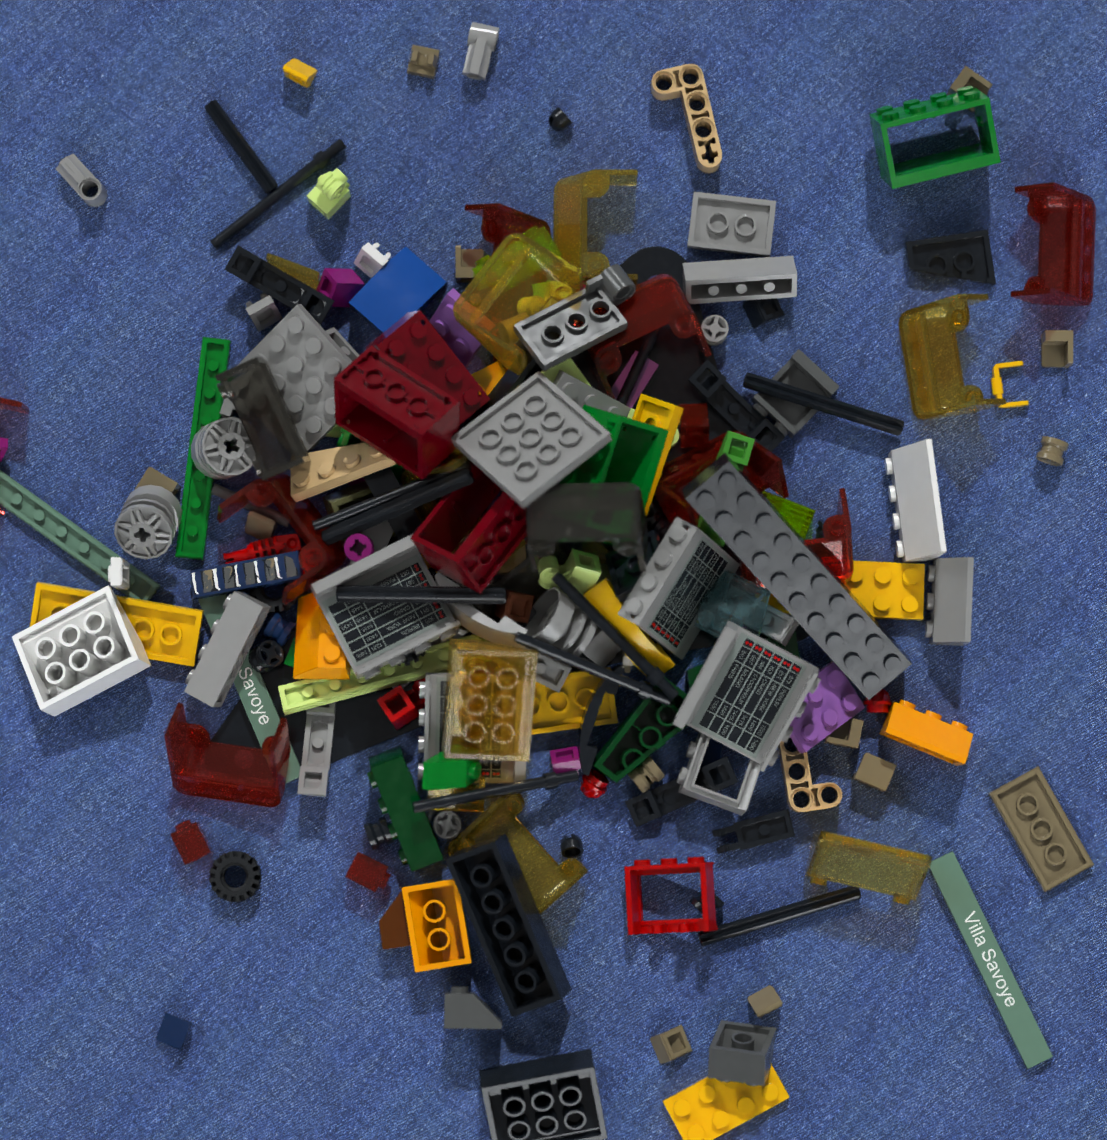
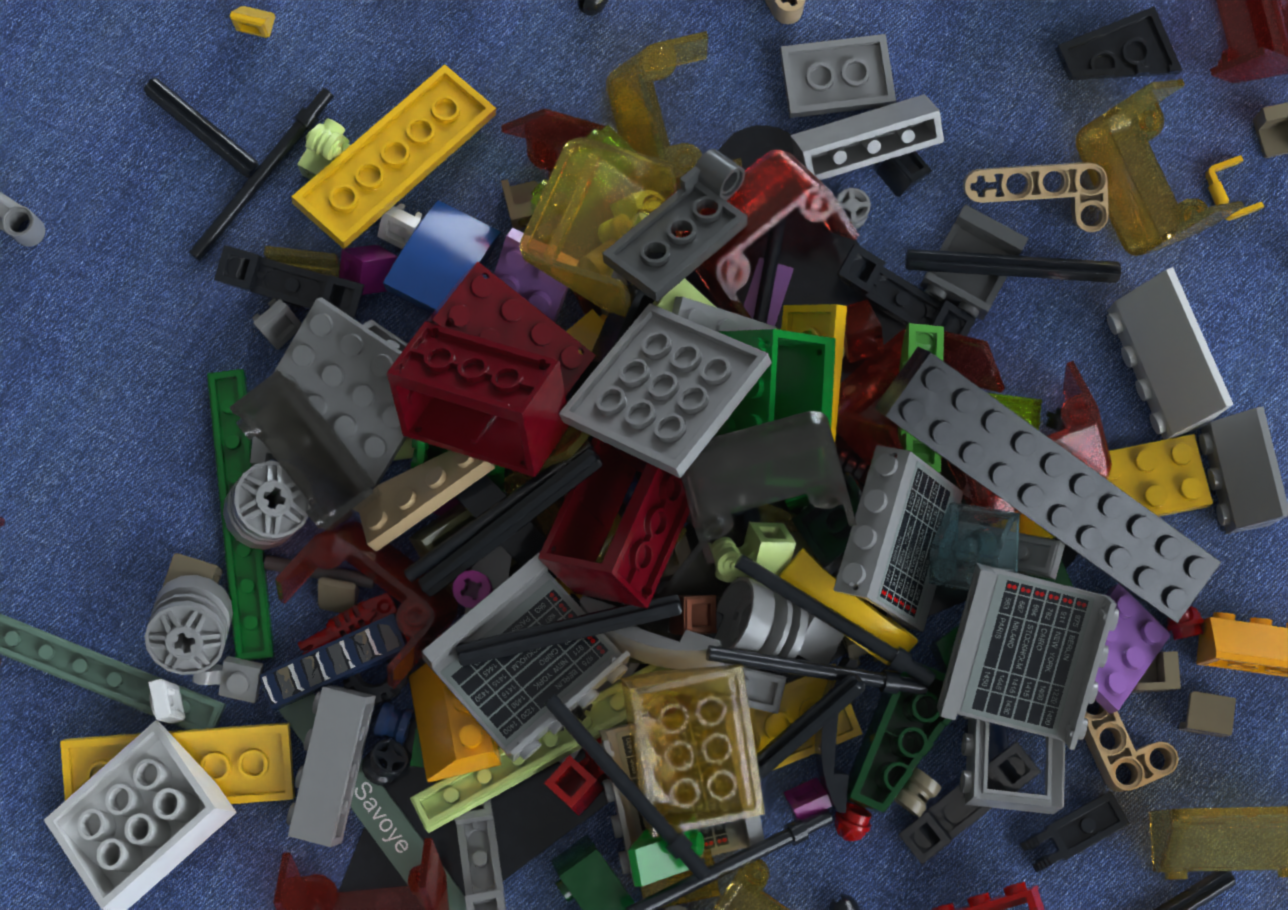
camera: 15 degrees left, 5 degrees down
none -> light grey plate [192,656,264,703]
none -> yellow plate [291,64,496,249]
none -> black bar [544,694,710,880]
none -> black axle [749,673,866,779]
none -> tan beam [963,162,1109,232]

